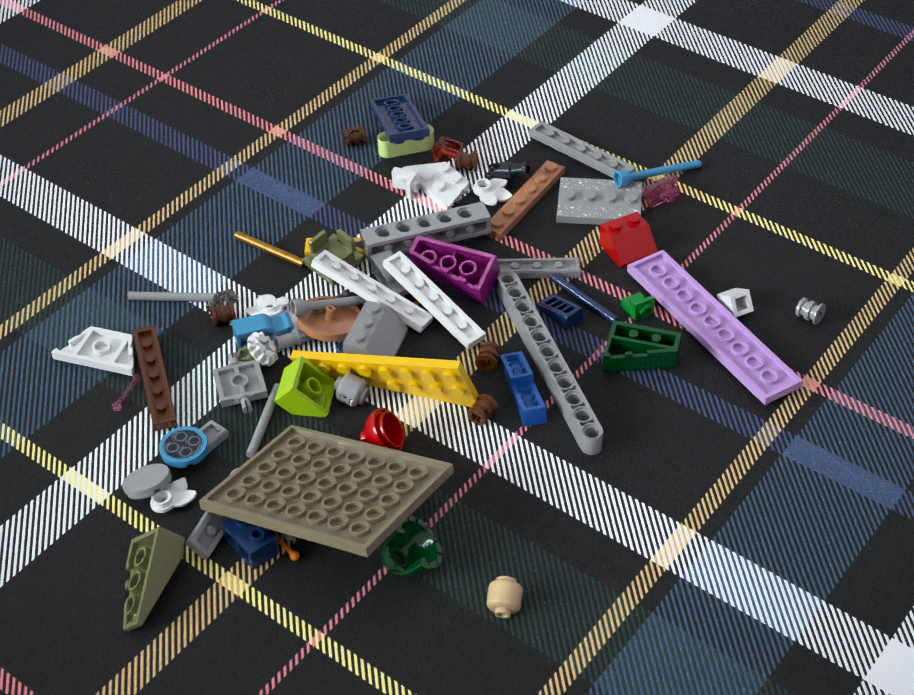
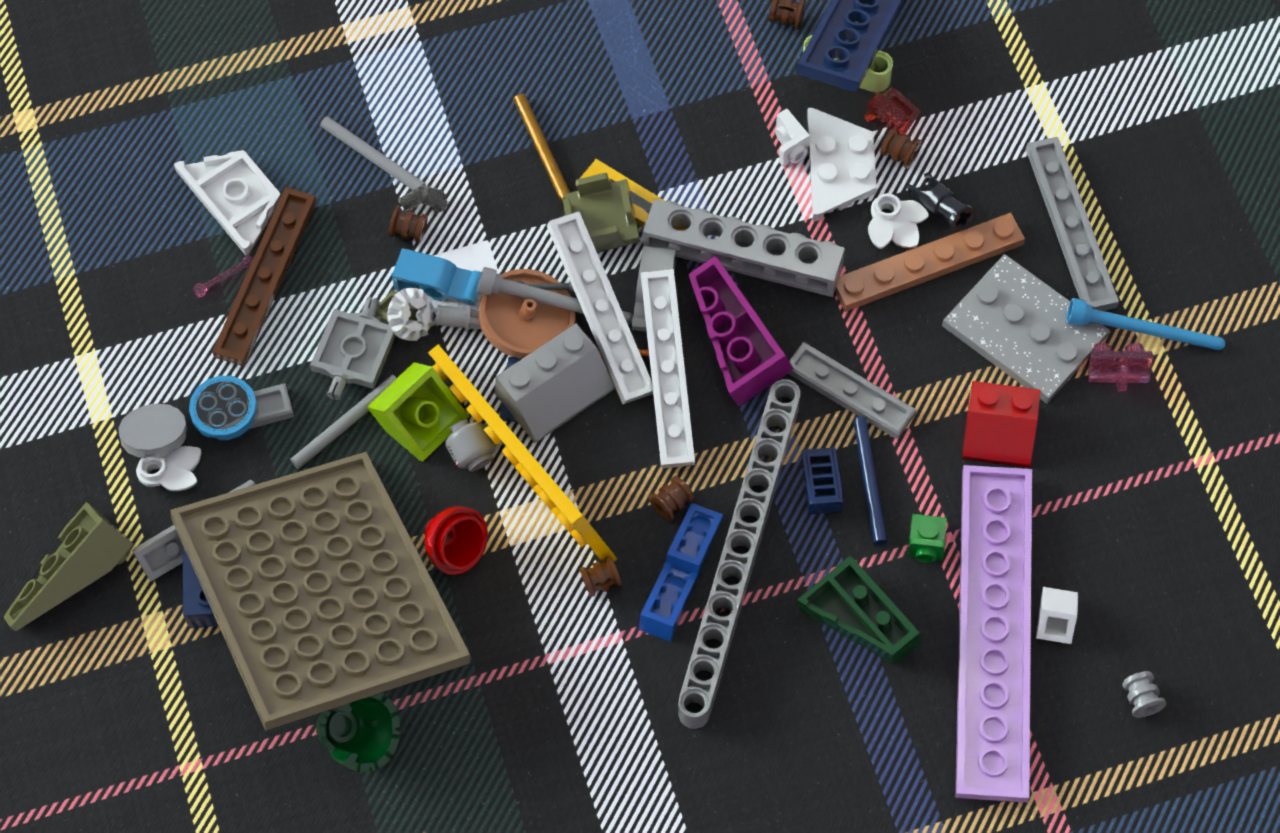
camera: 35 degrees right, 20 degrees up
white plate [245,294,289,317] -> none

